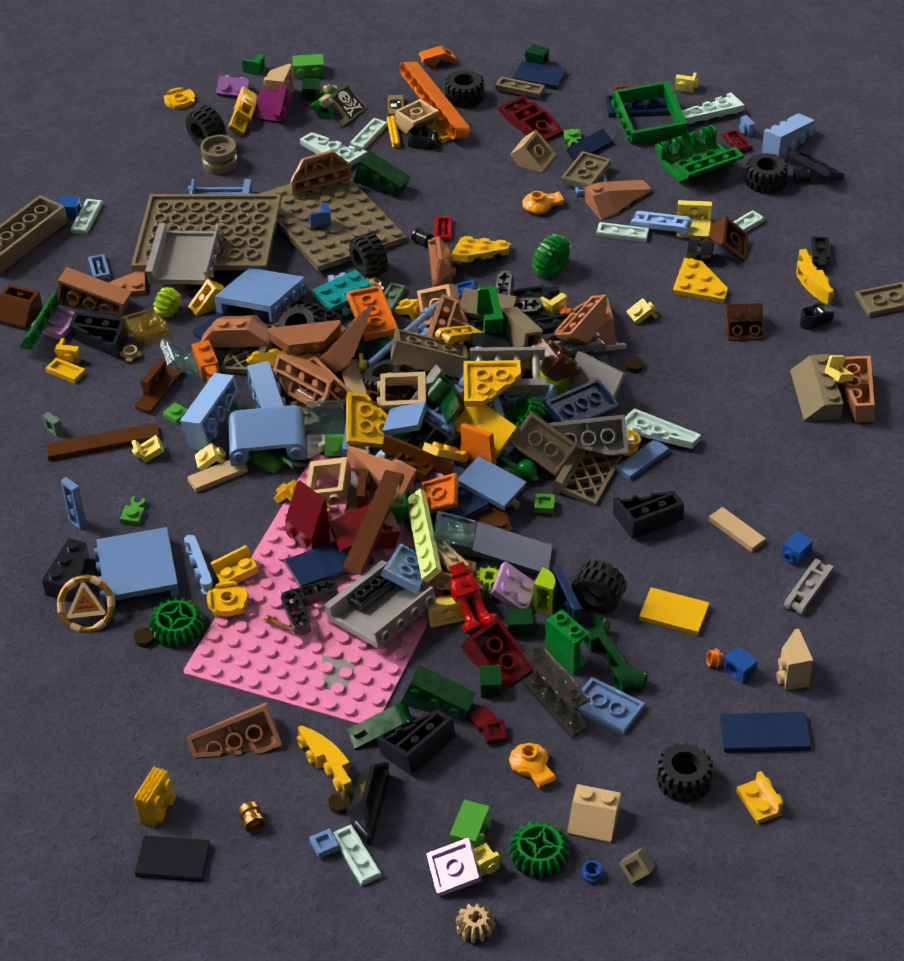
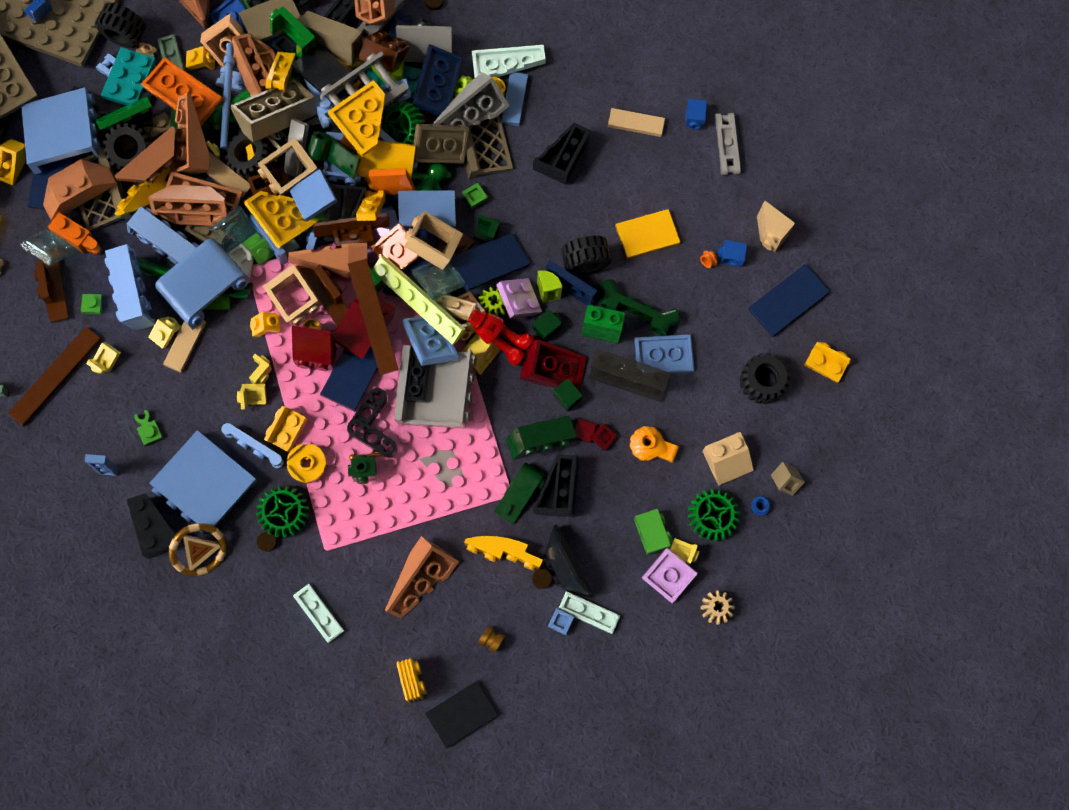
camera: 45 degrees left, 30 degrees up
none -> green plate [96,96,152,130]
none -> light yellow bracket [237,384,267,409]
none -> light yellow bracket [249,354,272,384]
none -> light aqua tile [293,584,344,644]
none -> dark green brick [348,455,377,484]
none -> tan window [403,211,463,270]
none -> dark green panel [473,215,500,242]

